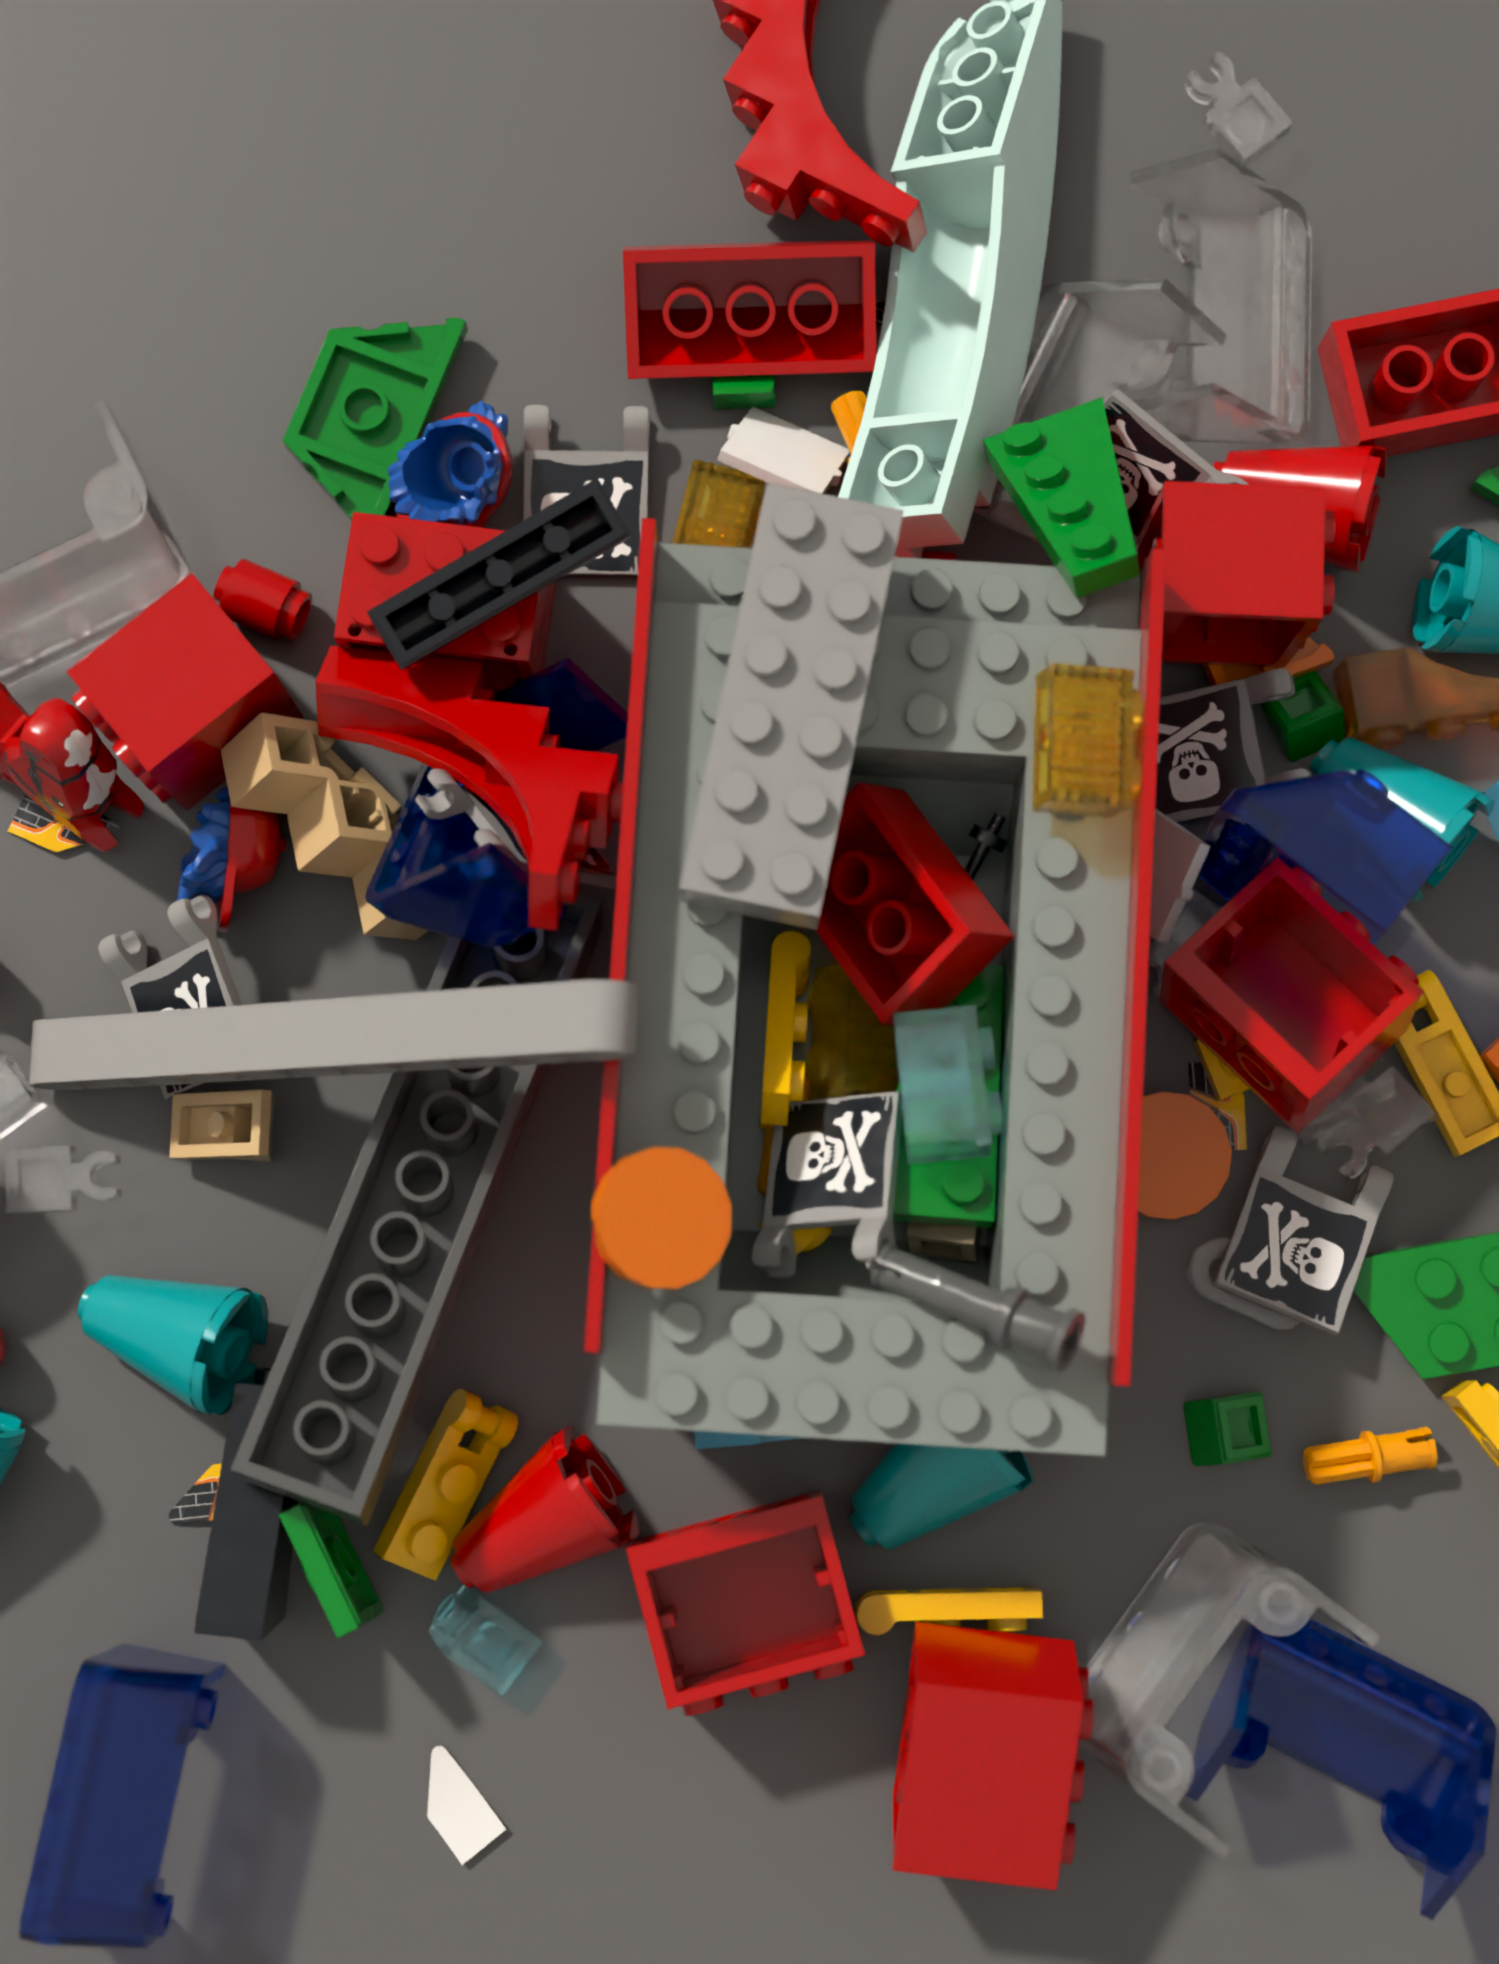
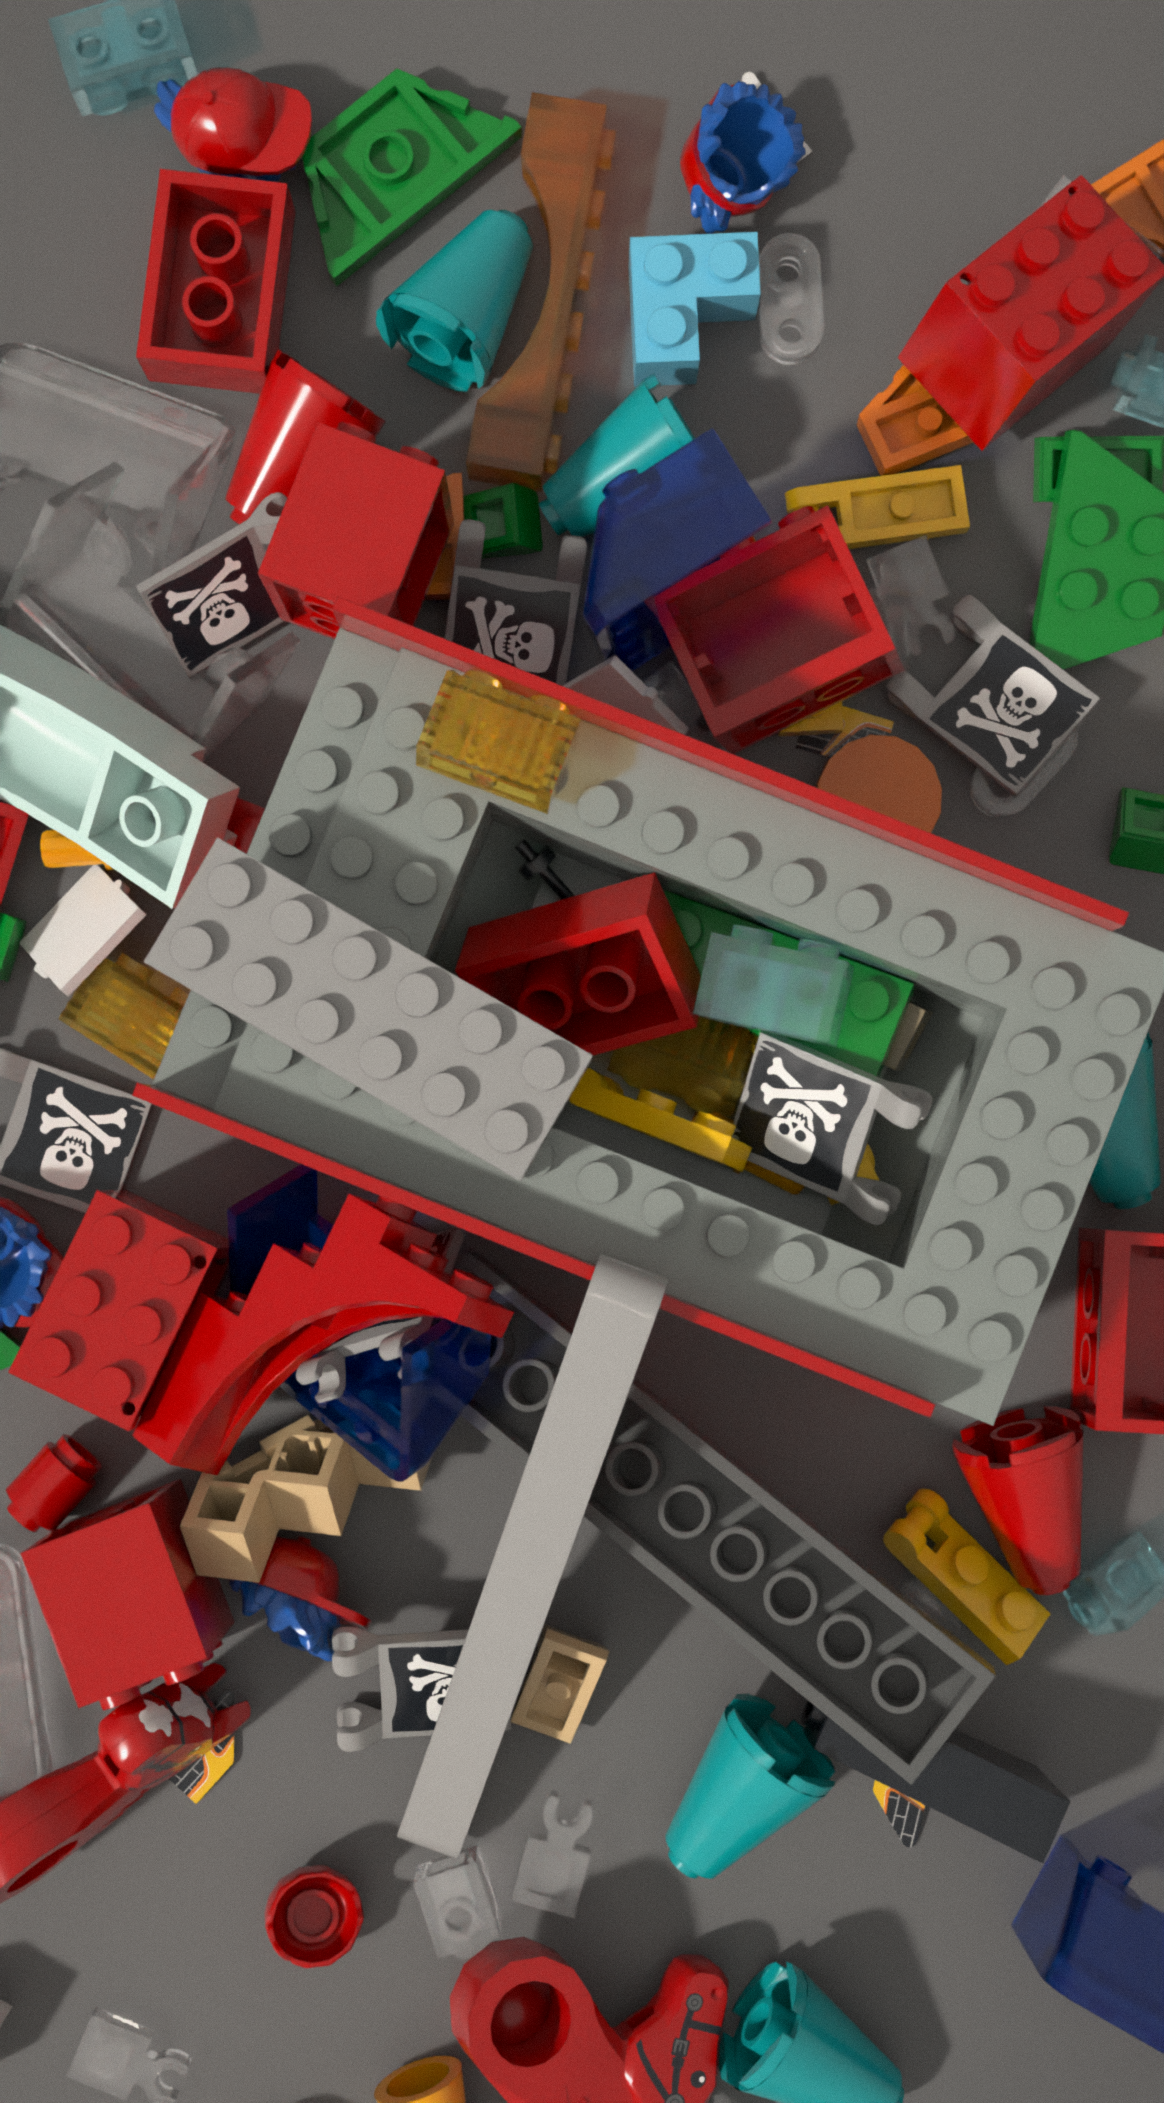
camera: 75 degrees left, 5 degrees up
green plate [279,1503,384,1639] -> none
black brick [367,478,631,671] -> none
orange tile [591,1147,732,1289] -> none
dark grey pin [870,1244,1085,1373] -> none
green wing [982,397,1140,598] -> none

